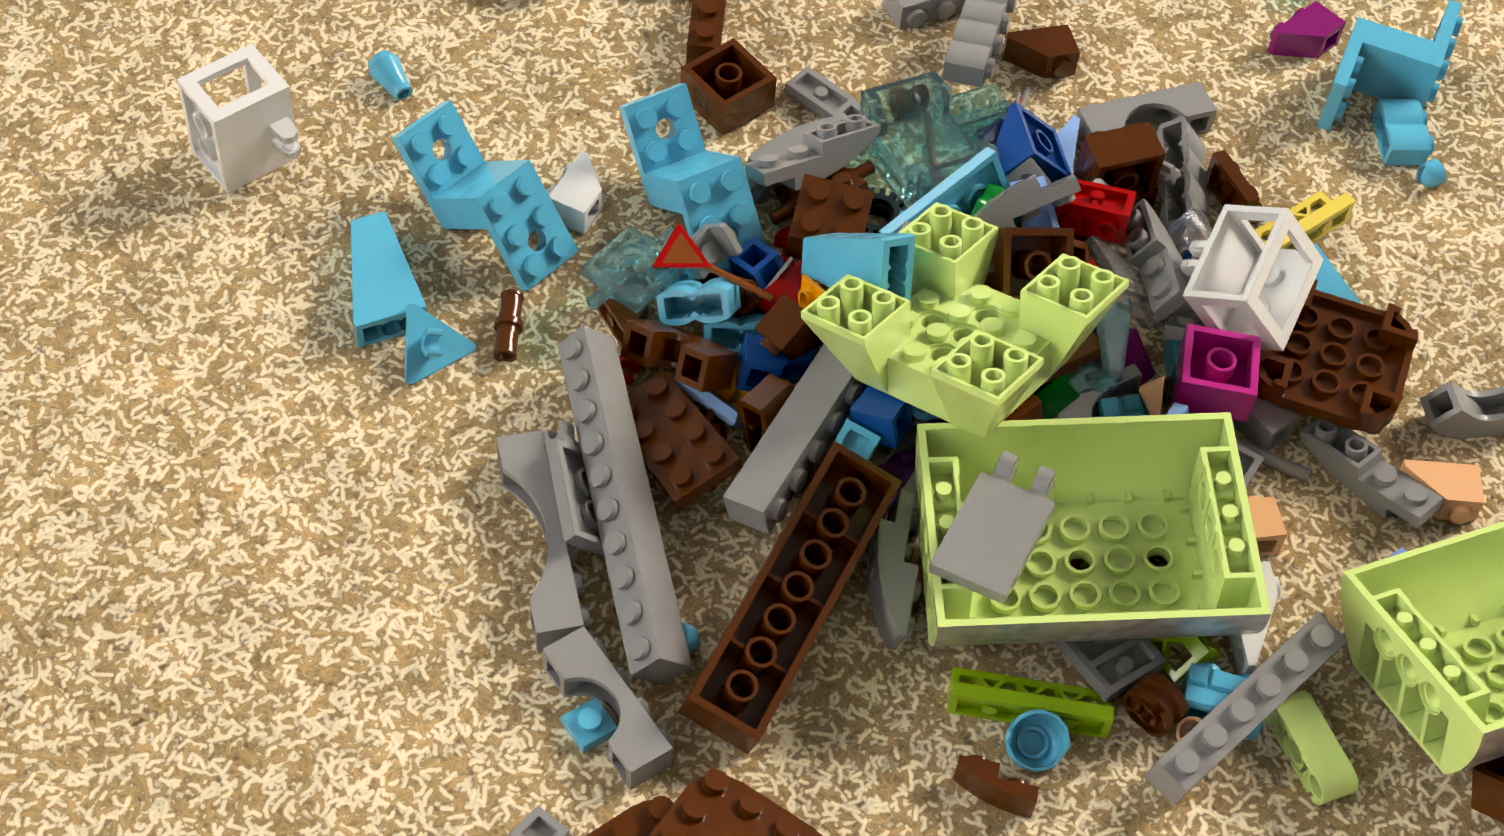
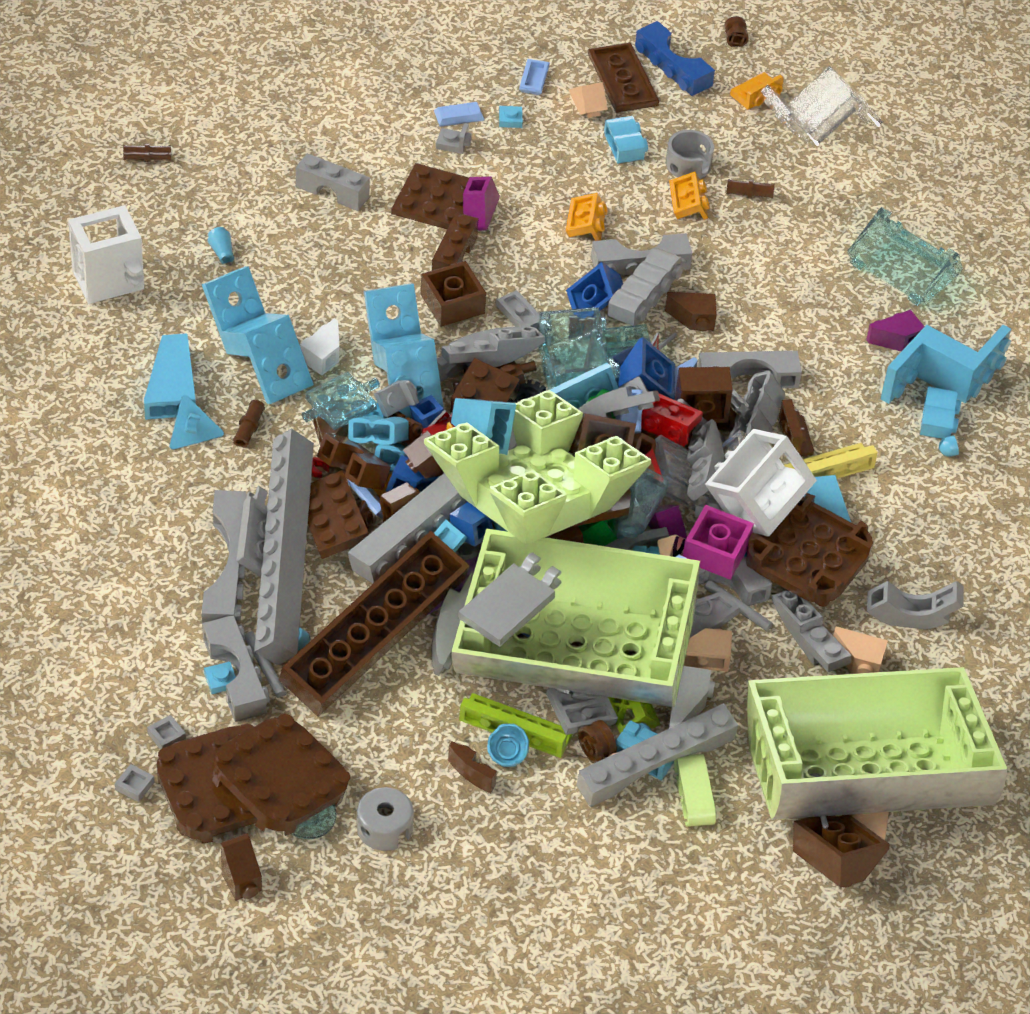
camera: 15 degrees right, 5 degrees down
dark orange piece [652,223,774,301] -> none
none -> light grey bar [245,631,286,698]
none -> blue slope [566,262,623,325]

